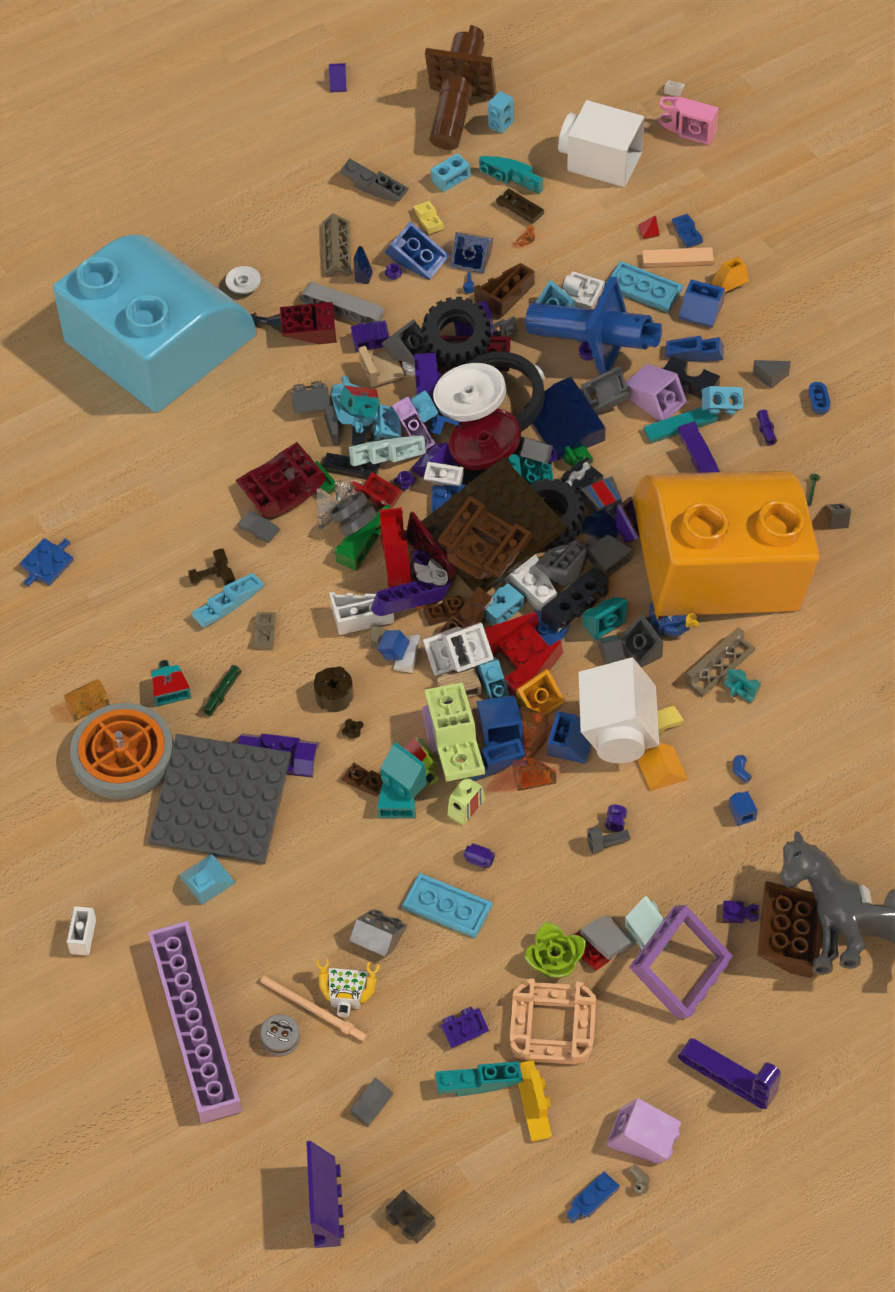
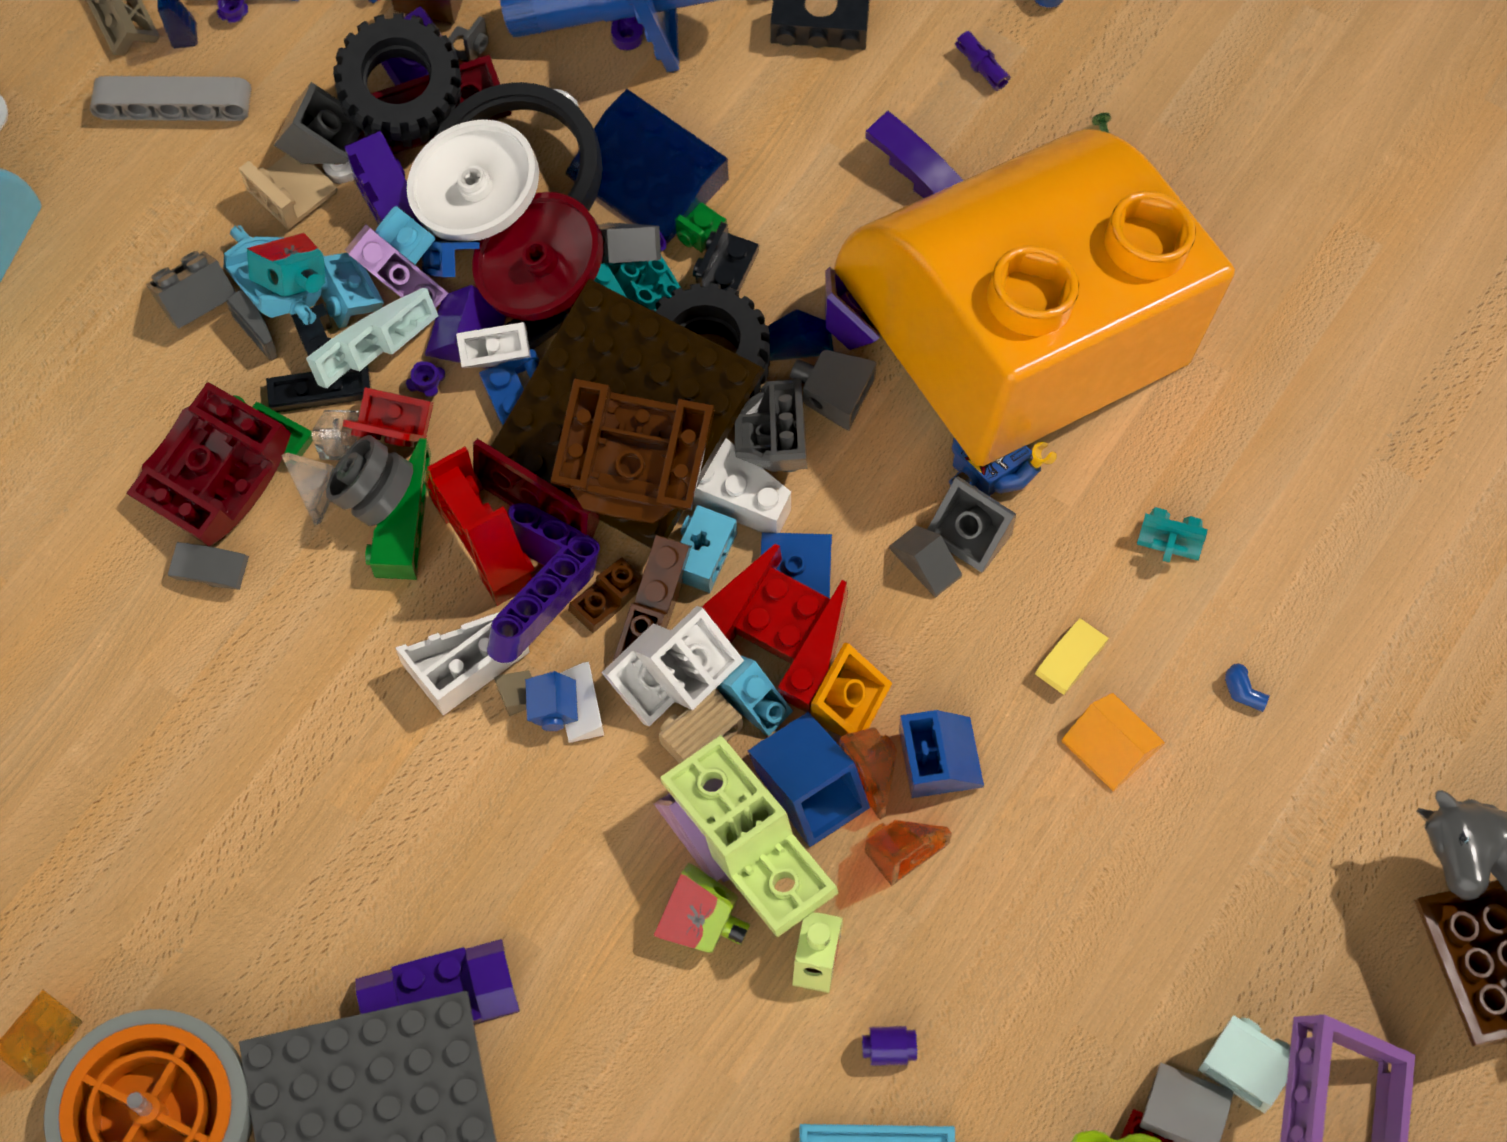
camera: 25 degrees left, 10 degrees up
torso [152,660,192,707] -> none
dark brown bar [188,548,235,586] -> none
medium azure slope [192,573,265,628] -> none
dark green pin [202,665,242,716] -> none
black piece [250,312,282,333] -> none
dark tan slope [253,612,276,649] -> none
dark red slope [280,302,337,344] -> none
dark brown brick [314,666,354,712] -> none
dark brown plate [342,719,364,739] -> none
reddish brown slope [342,762,383,796] -> none
dark purple brick [351,320,389,352] -> none
teal torso [377,782,416,819] -> none
teal slope [380,742,427,800] -> none
light grey plate [414,559,448,586] -> none
blue slope [463,738,526,781] -> none
black brick [541,568,610,633] -> none
white container [578,657,659,763] -> none
dark grey container [581,367,631,417] -> none
torso [581,476,622,521] -> none
teal slope [582,597,627,641] -> none
dark grey piece [587,826,630,854] -> none
dark purple wheel [605,804,627,832] -> none
lavender slope [626,364,687,421] -> none
teal tile [643,407,718,443] -> none
dark purple tile [677,421,699,443] -> none
dark tan fence [686,627,755,697] -> none
medium azure brick [702,386,743,415] -> none
dark purple plate [723,901,758,923] -> none
blue brick [728,791,758,826] -> none
dark grey slope [825,503,851,530] -> none

